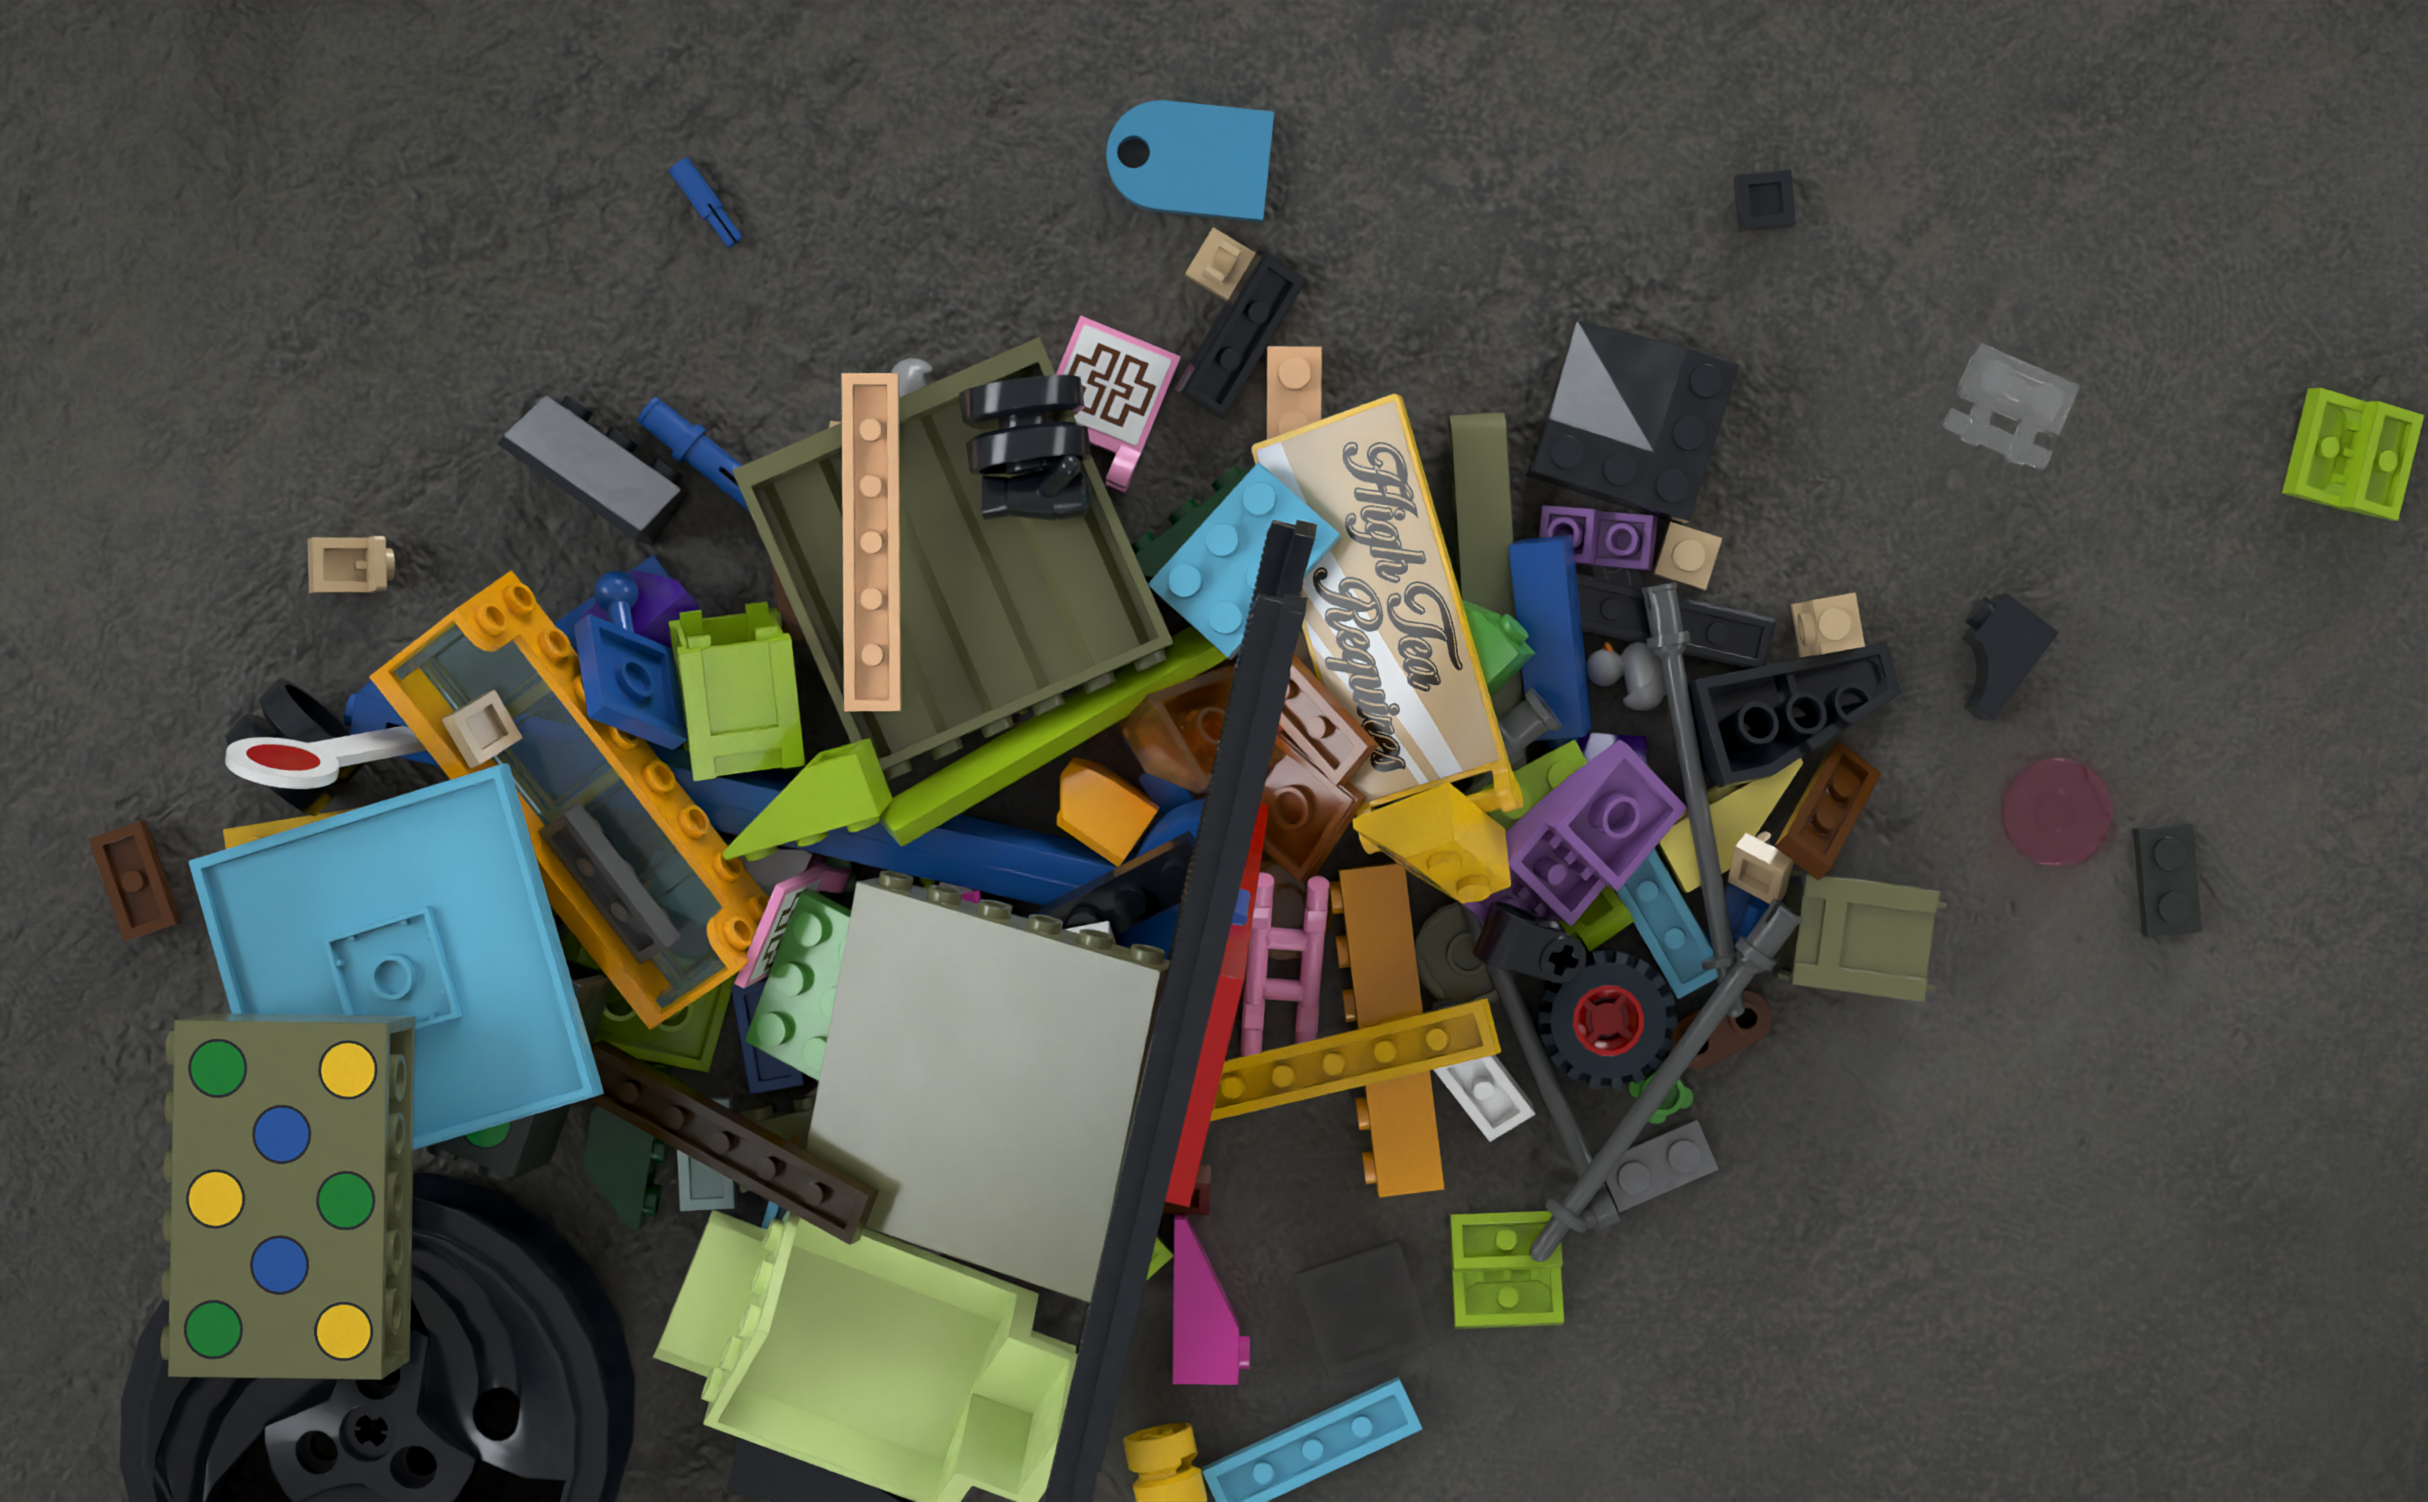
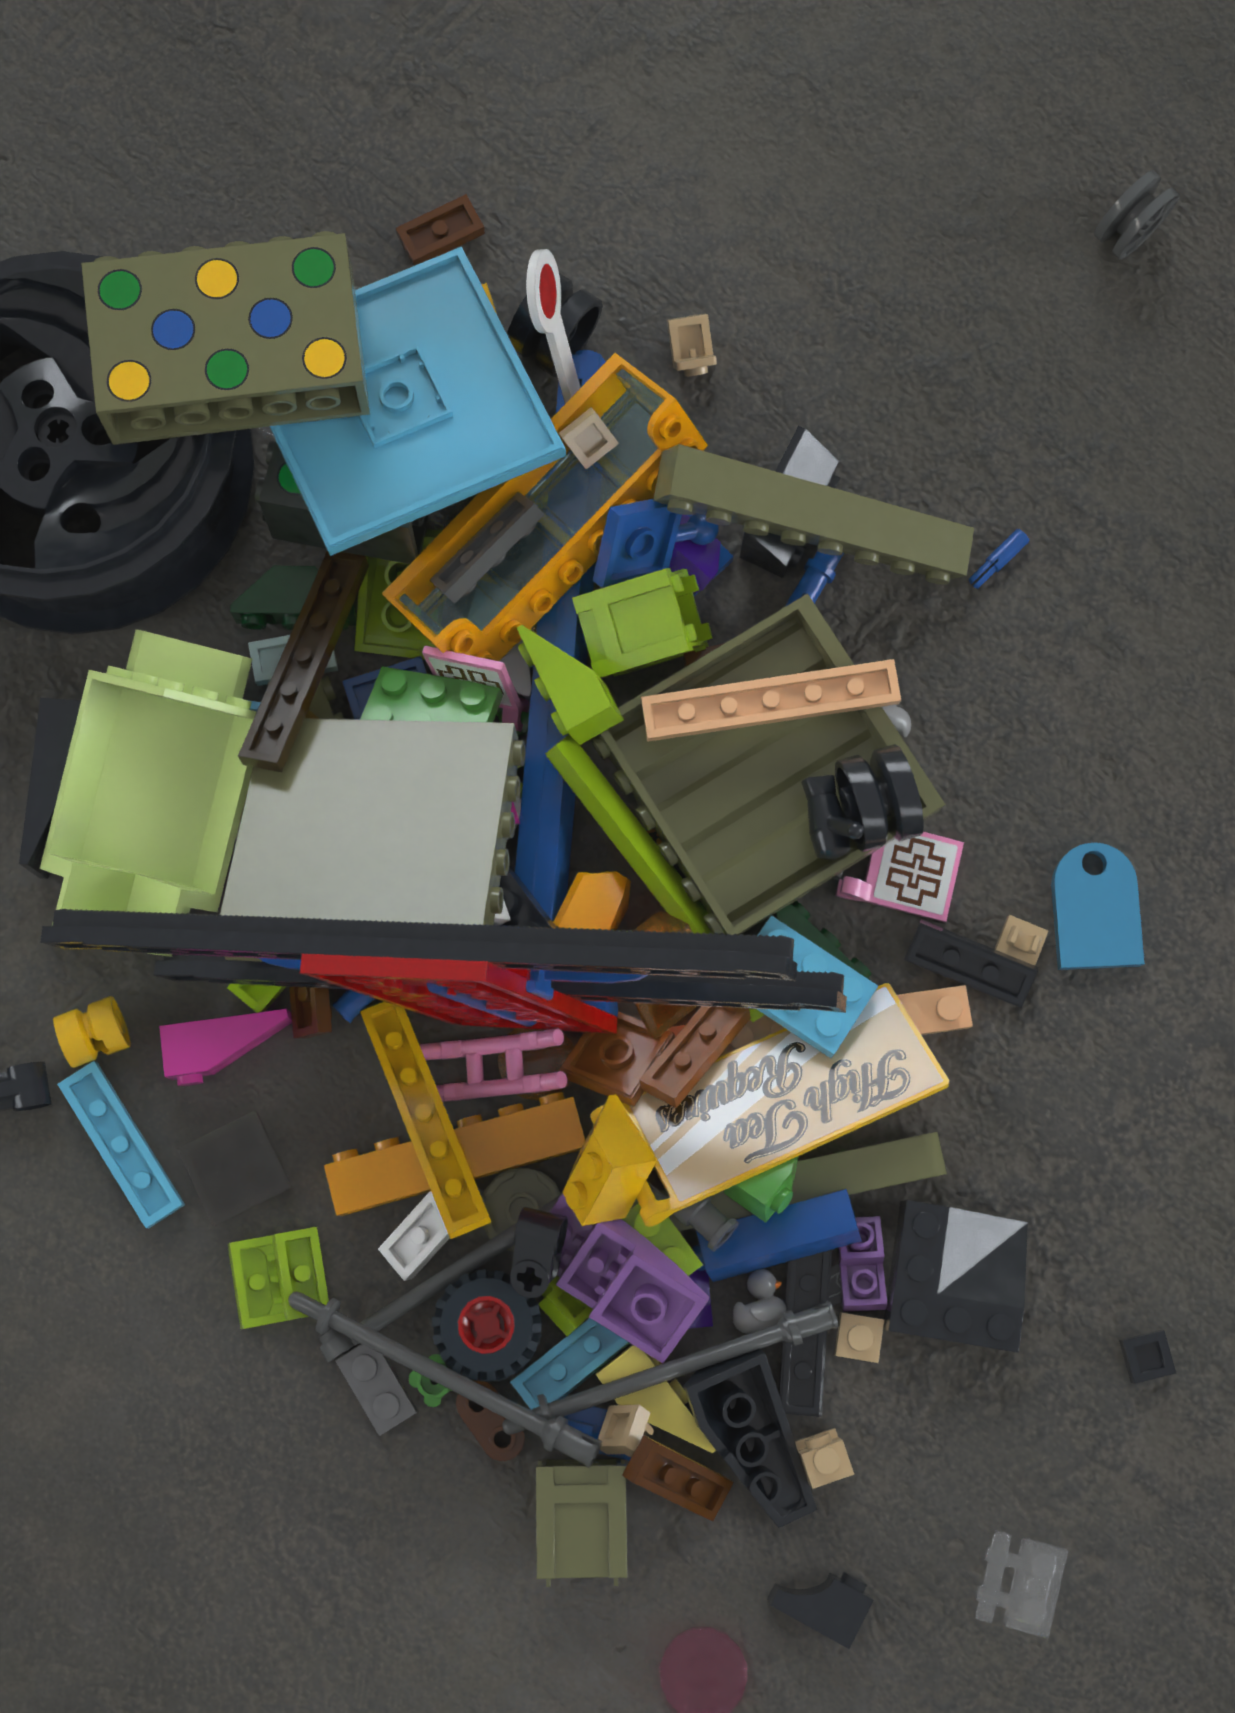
camera: 80 degrees right, 10 degrees down
none -> olive brick [653,444,974,585]

